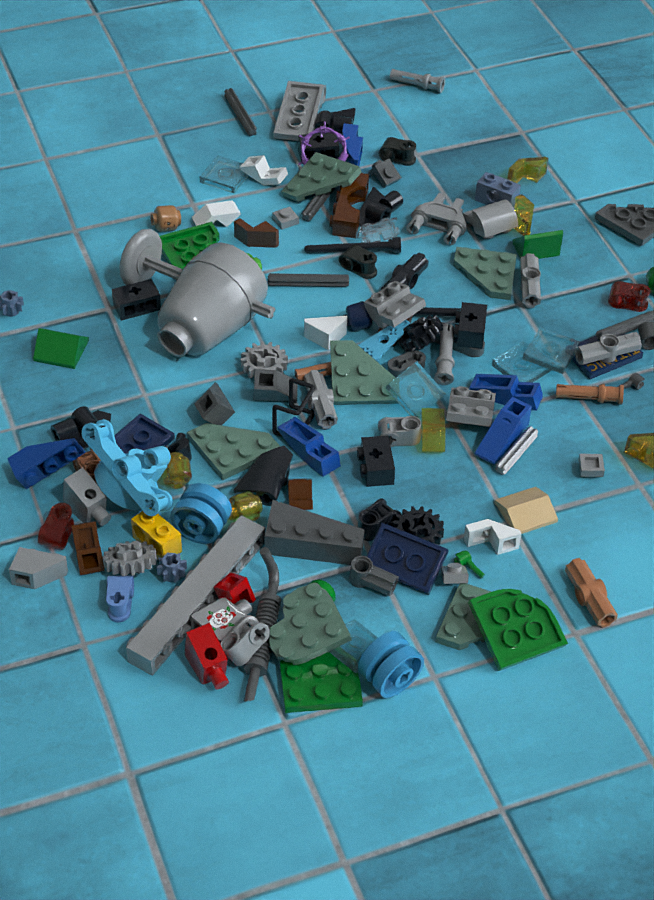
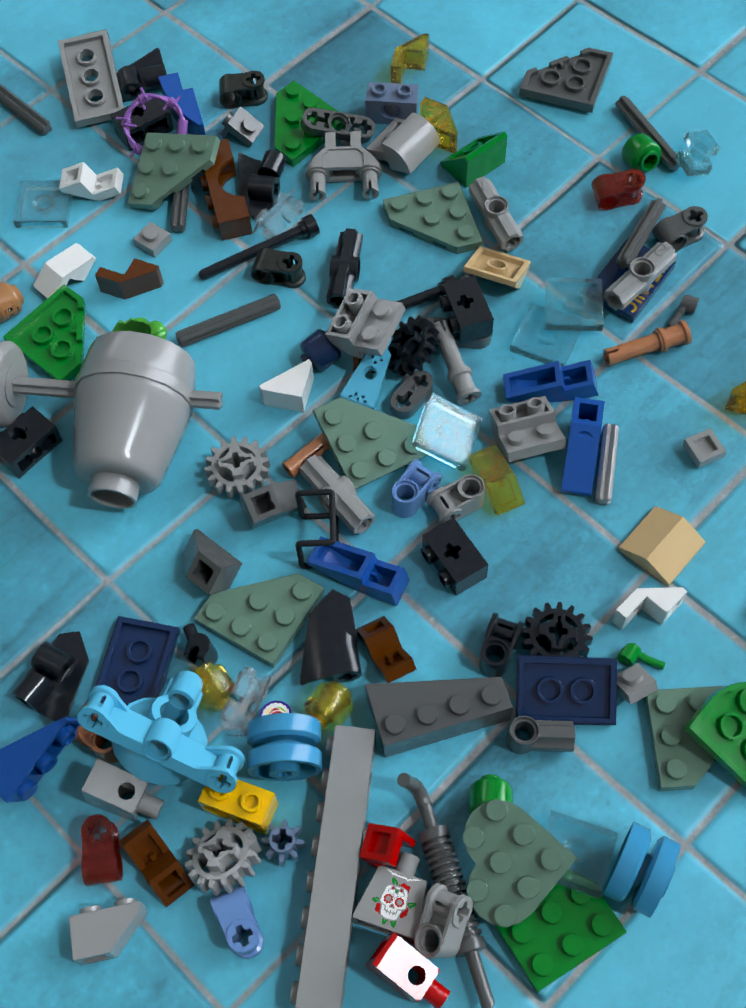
camera: 20 degrees left, 15 degrees up
none -> clear hinge [218,667,272,737]
none -> green plate [275,80,344,167]
none -> dark grey beam [300,107,376,143]
none -> medium blue piece [391,459,442,518]
none -> tan slope [463,246,531,289]

